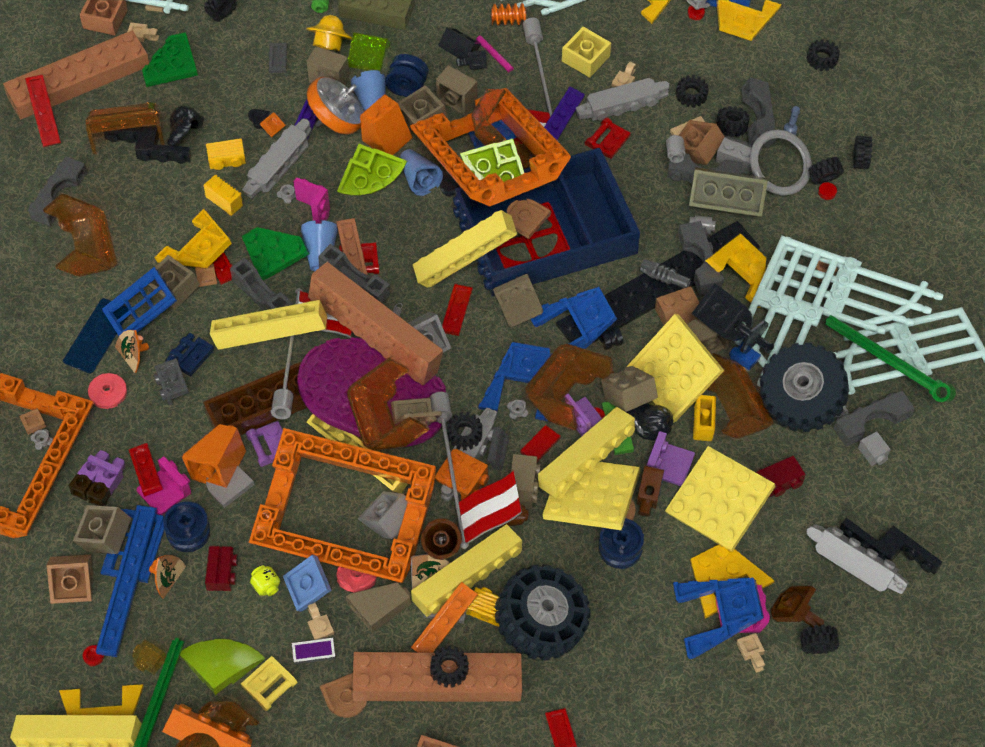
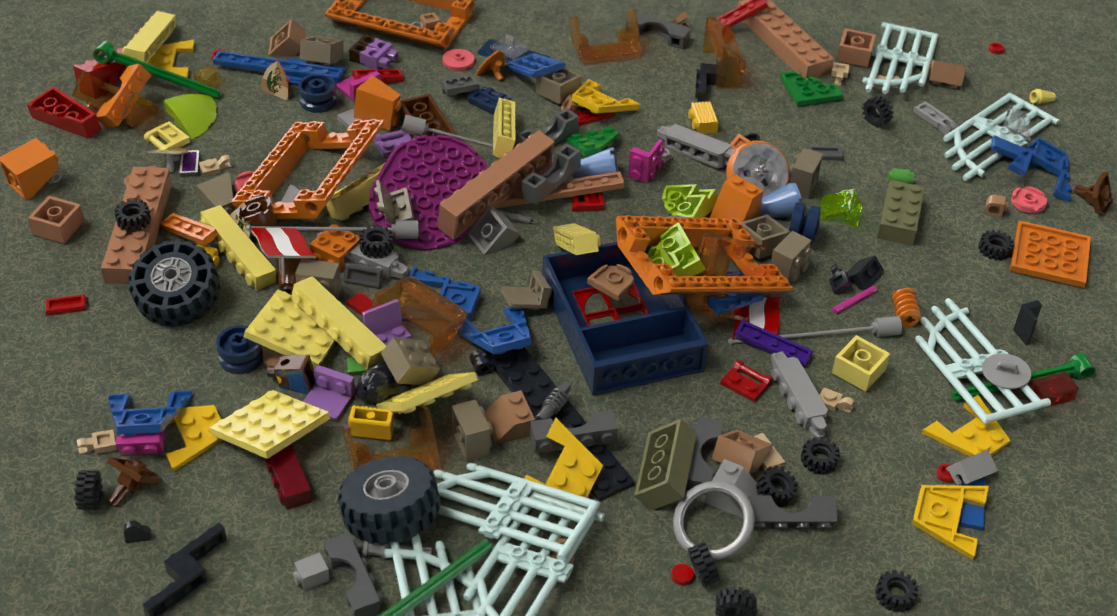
camera: 90 degrees right, 15 degrees down
black piece [167,106,204,146] -> none
yellow brick [204,175,243,216] -> none
dark red brick [205,546,238,591] -> none
neon yellow head [250,565,281,596] -> none
medium blue plate [283,555,332,612] -> none
yellow helmet [306,15,352,51] -> none
clear orange windscreen [347,357,430,450] -> none
red tile [442,284,473,336] -> none
light grey brick [666,135,686,163] -> none
light grey brick [689,215,716,235] -> none
black plate [691,283,774,354] -> none
blue bracket [728,342,761,370] -> none
sand blue piece [784,106,800,135] -> none
light grey hinge [806,524,909,594] -> none
none -> black tile [124,521,151,544]
none -> light grey shield [148,148,188,172]
none -> clear slope [490,32,530,60]
none -> medium nougat tile [671,12,690,27]

